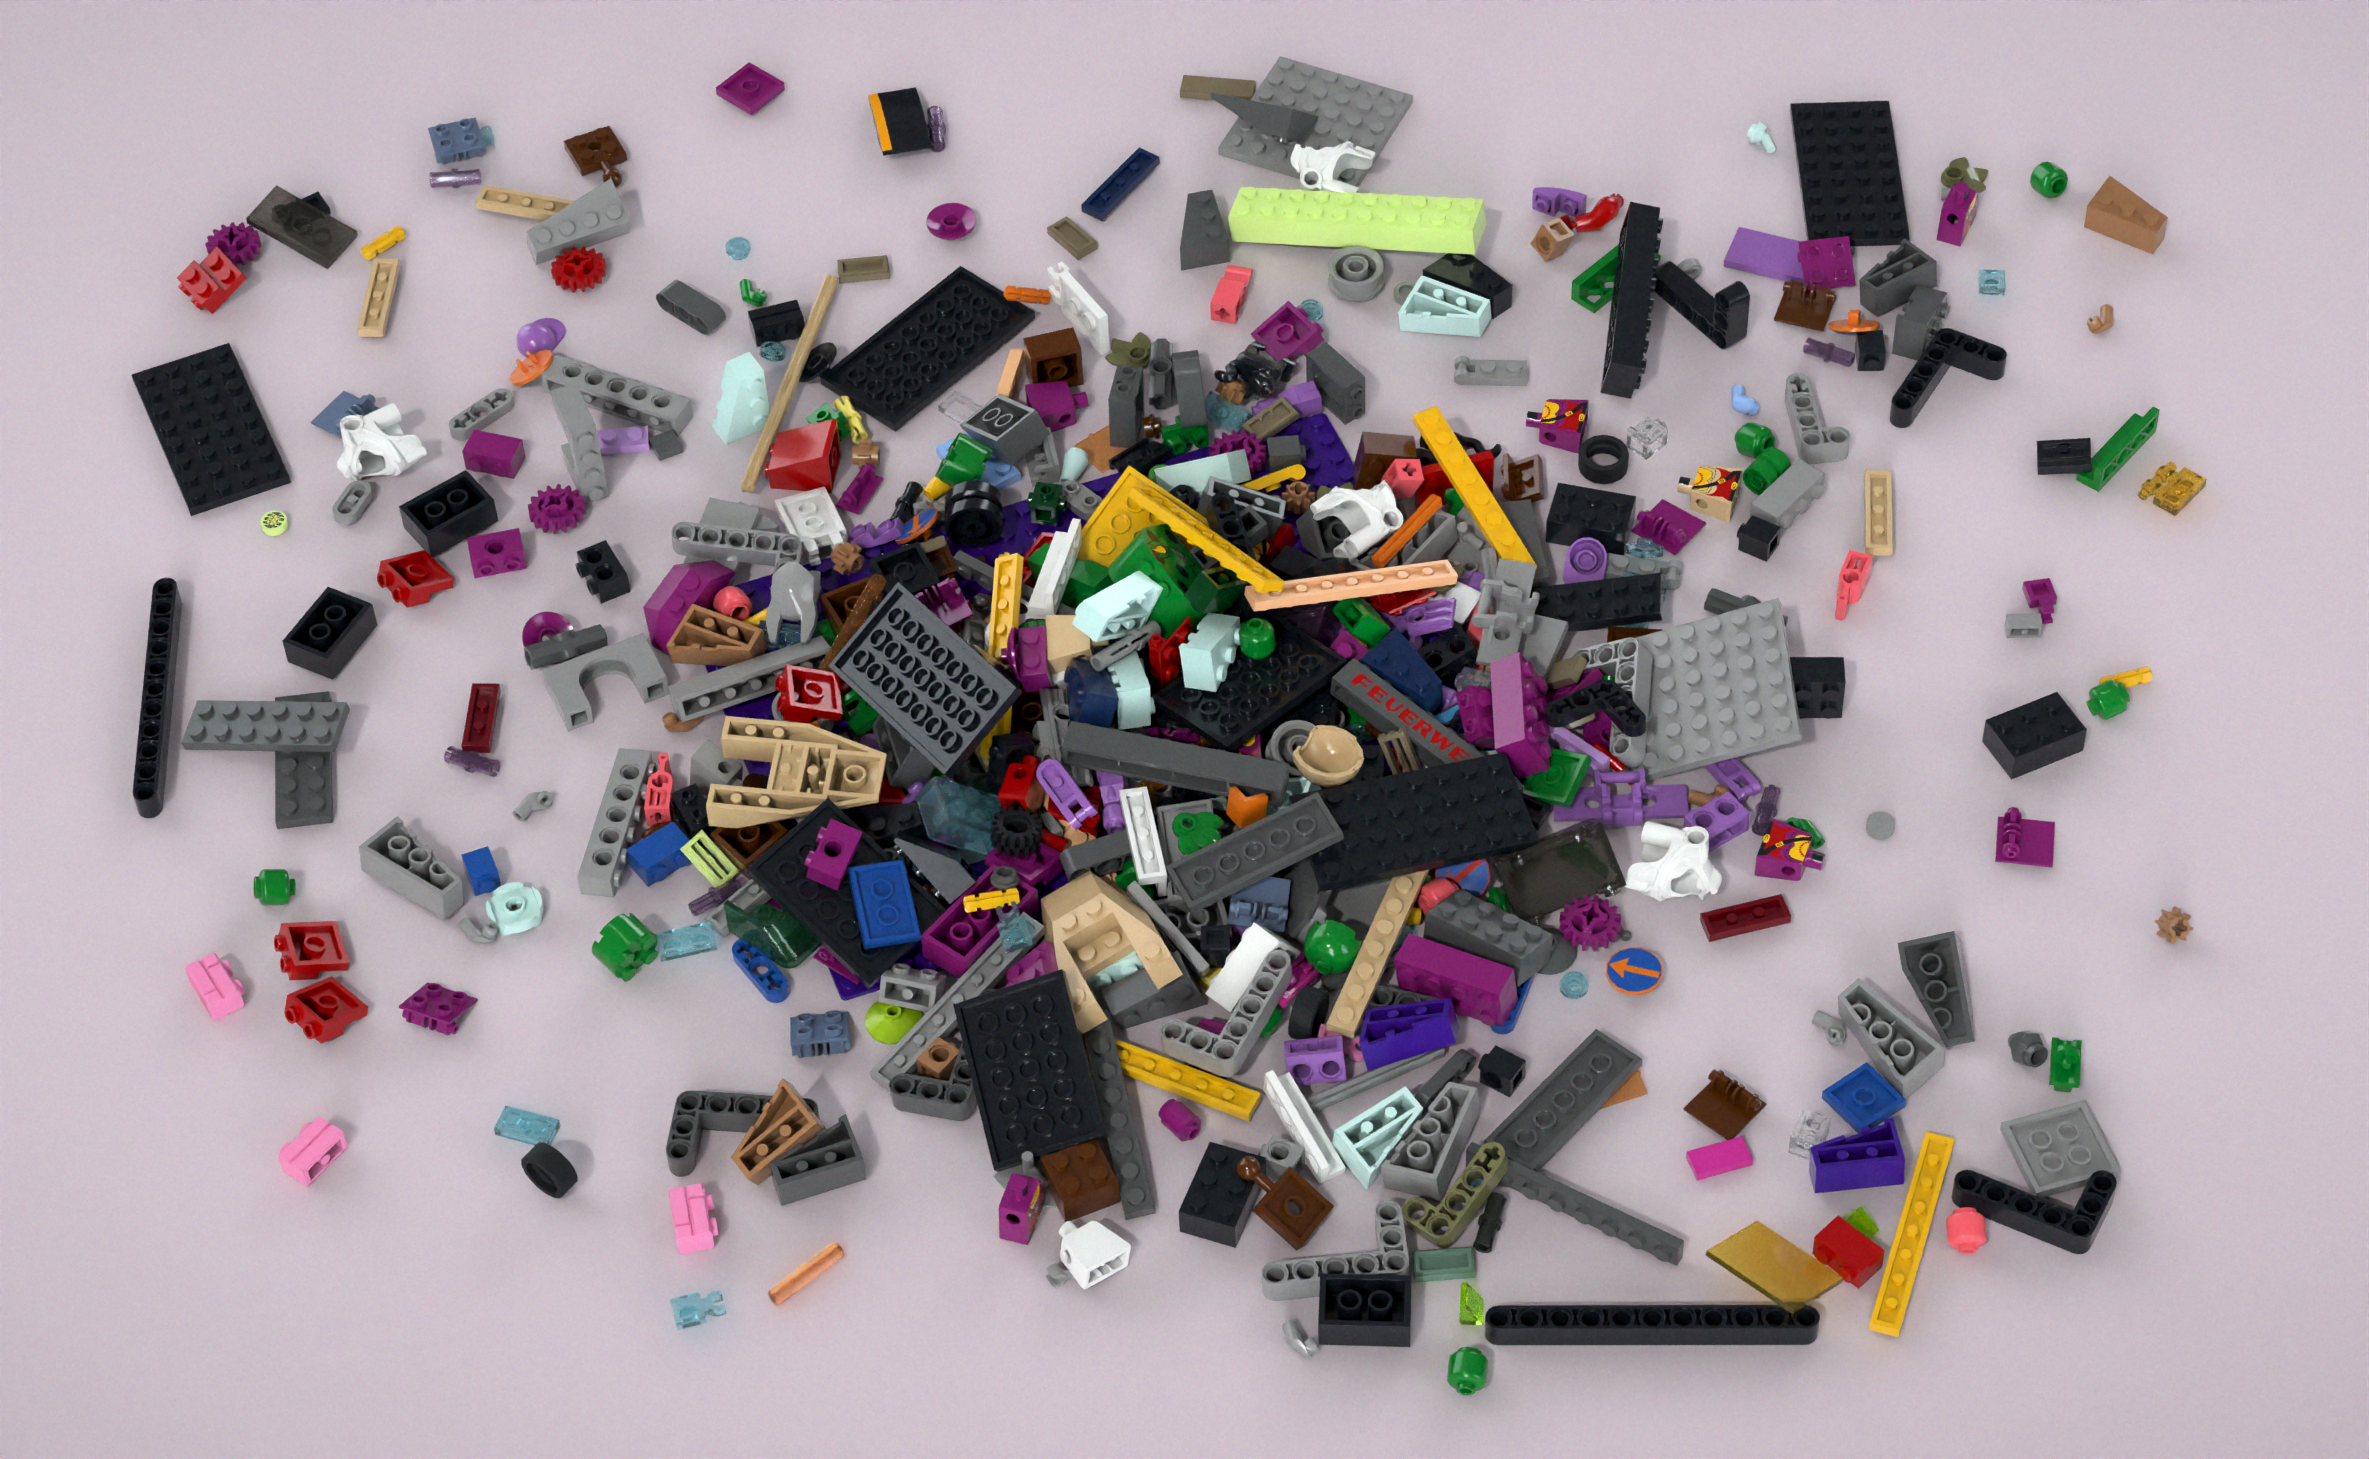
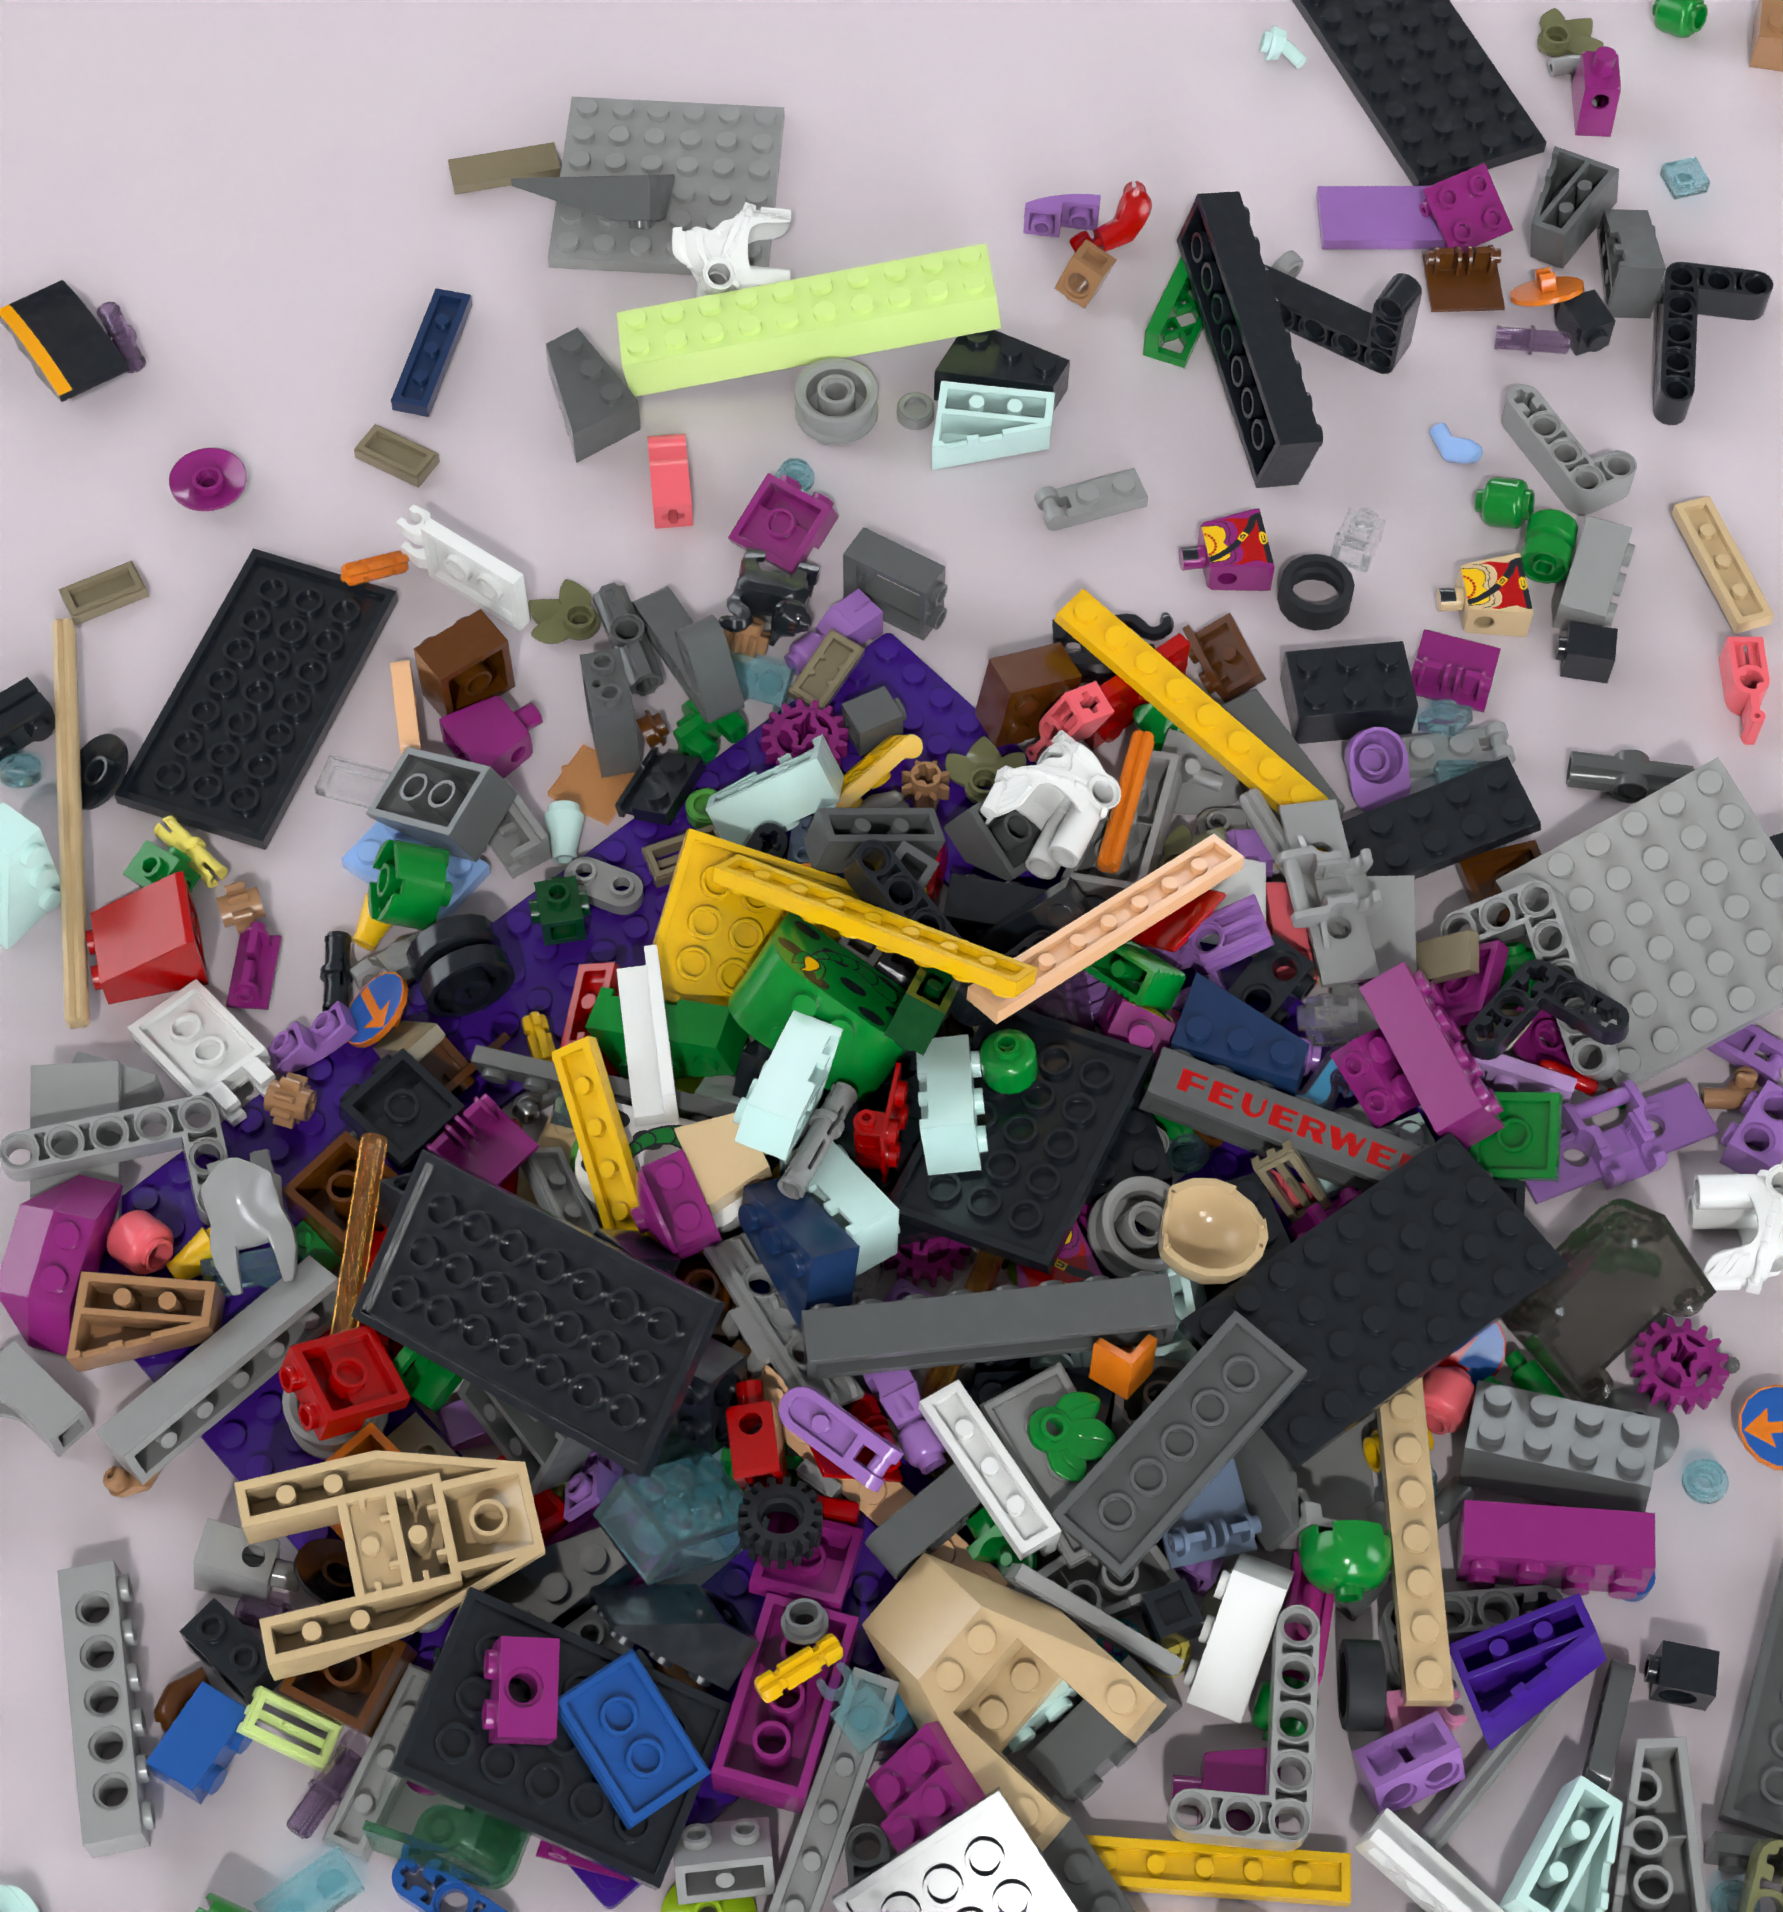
camera: 25 degrees left, 10 degrees up
coral piece [644,753,675,826] -> none

